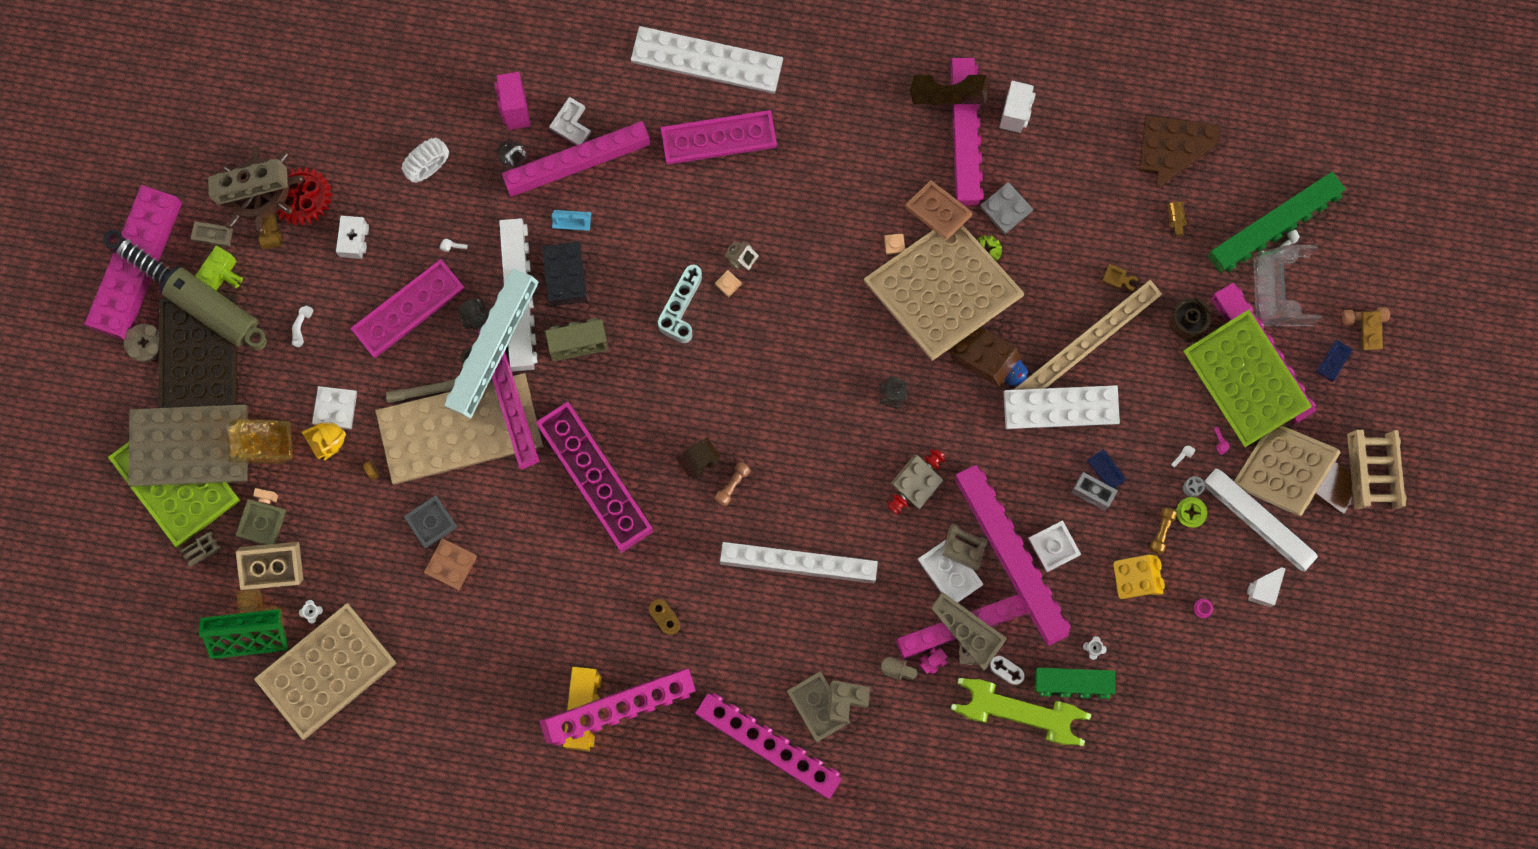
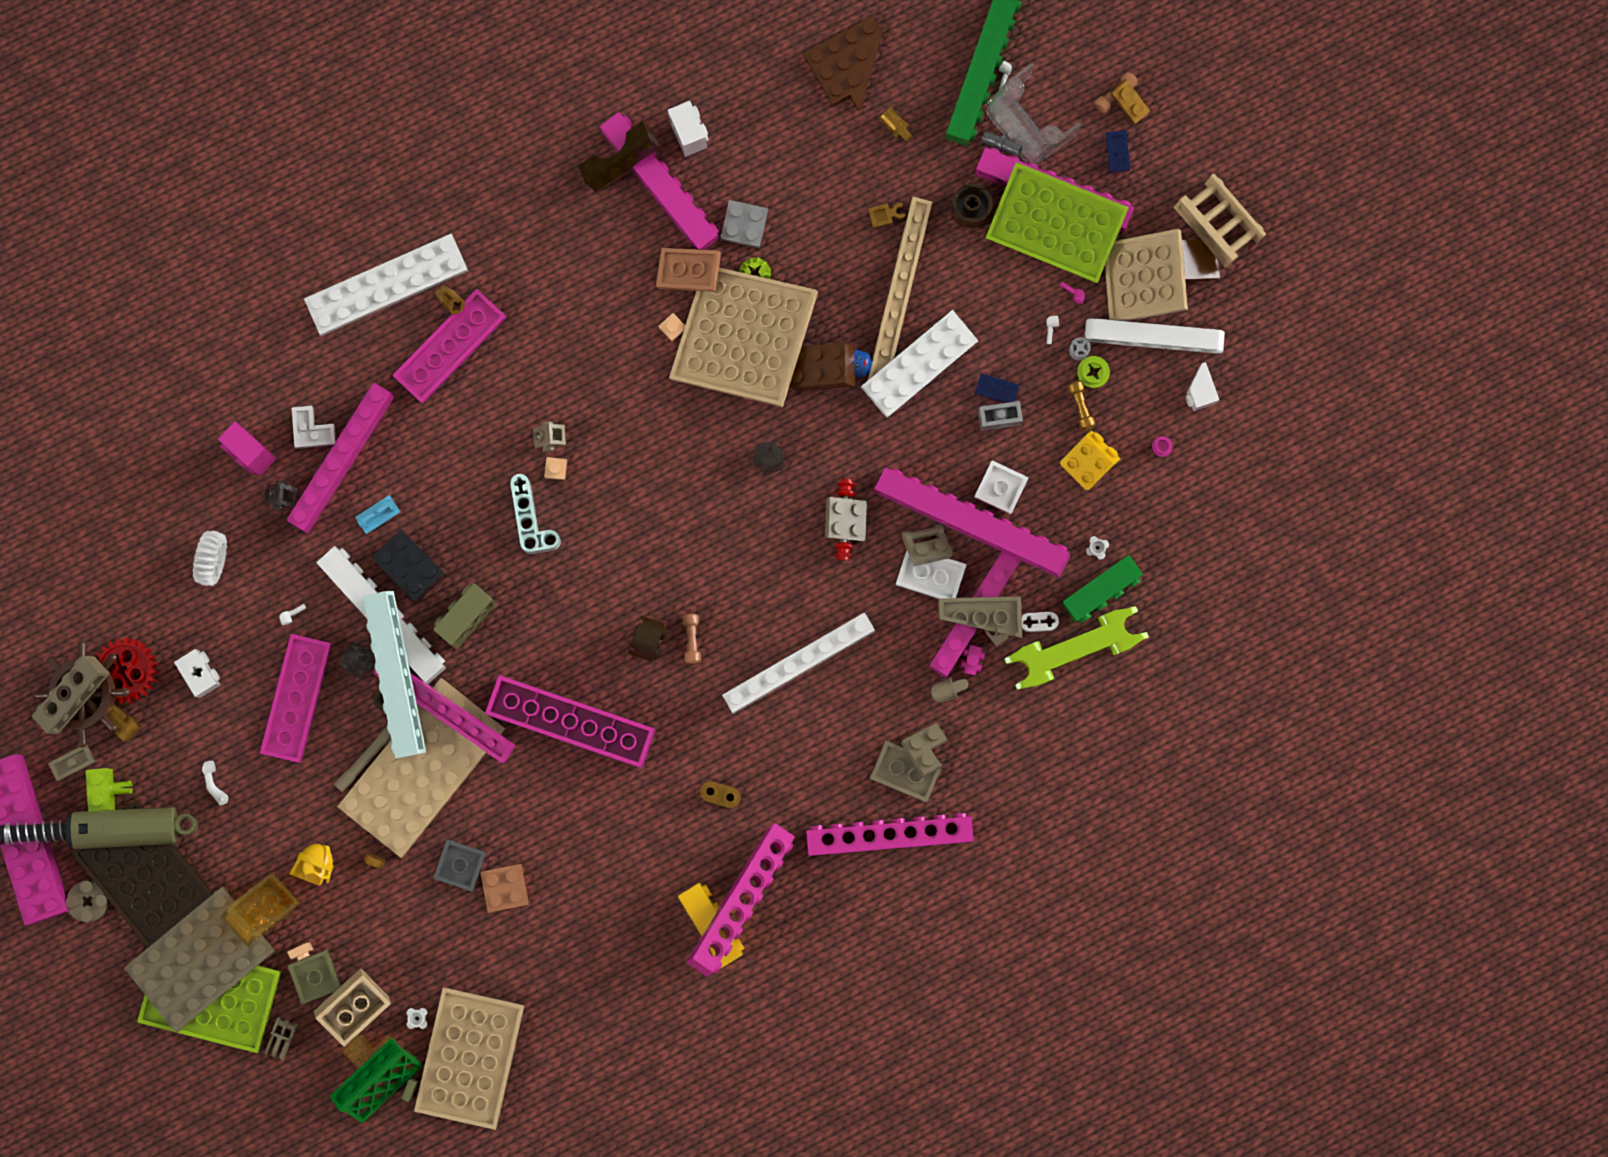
camera: 35 degrees left, 5 degrees up
white plate [312,386,357,429] -> none
none -> olive tile [401,1078,419,1102]
none -> pearl gold hinge [435,285,465,314]
none -> dark grey pin [982,131,1023,157]

